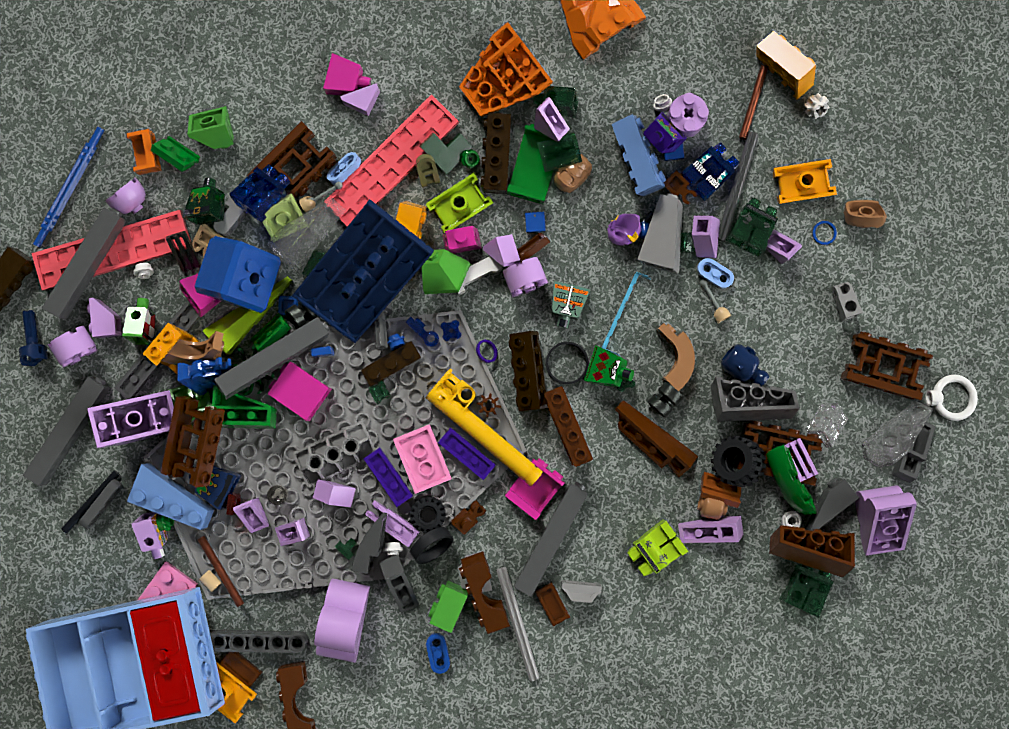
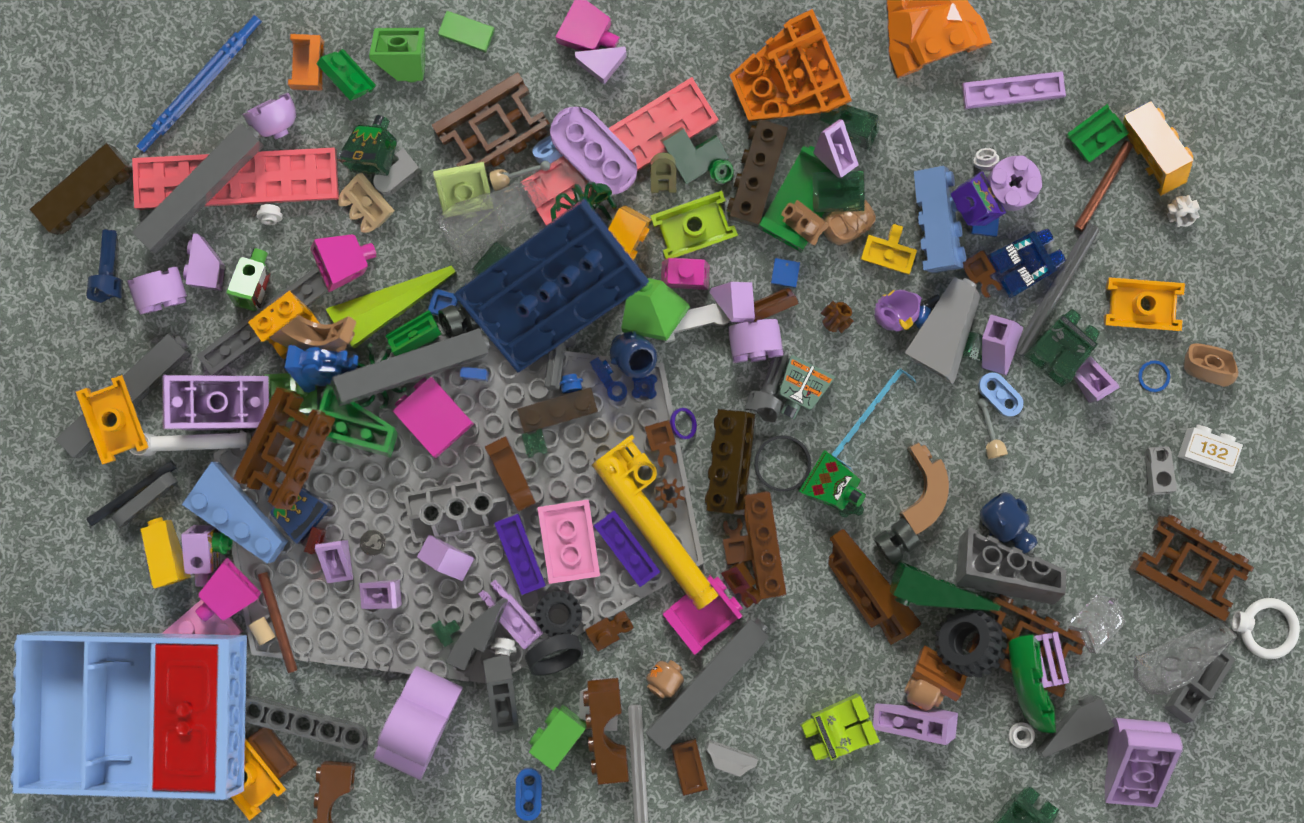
camera: 10 degrees right, 0 degrees up
pearl dark grey tile [166,231,201,272] -> none
blue plate [194,236,281,313] -> none
clear blue hips [229,164,290,223] -> none
reddish brown wedge [769,525,855,578] -> none
none -> light orange piece [76,375,149,465]
none -> white piece [129,430,251,456]
none -> yellow slope [141,517,191,588]
none -> dark pink torso [195,558,261,622]
none -> bright green tile [438,11,495,53]
none -> reddish brown leg [485,436,536,512]
none -> lavender tile [550,107,637,194]
none -> dark green animal [550,182,617,221]
none -> dark blue piece [610,331,657,379]
none -> reddish brown plate [644,420,677,467]
none -> medium nougat head [646,660,684,699]
none -> reddish brown plate [721,561,762,608]
none -> reddish brown plate [722,518,752,566]
none -> dark grey piece [744,351,789,423]
none -> medium nougat hips [781,200,829,246]
none -> reddish brown gear [821,301,854,333]
none -> yellow plate [860,224,917,275]
none -> dark green wedge [890,561,1001,611]
none -> lavender tile [962,71,1066,109]
none -> green plate [1065,104,1130,164]
none -> white brick [1178,425,1243,474]

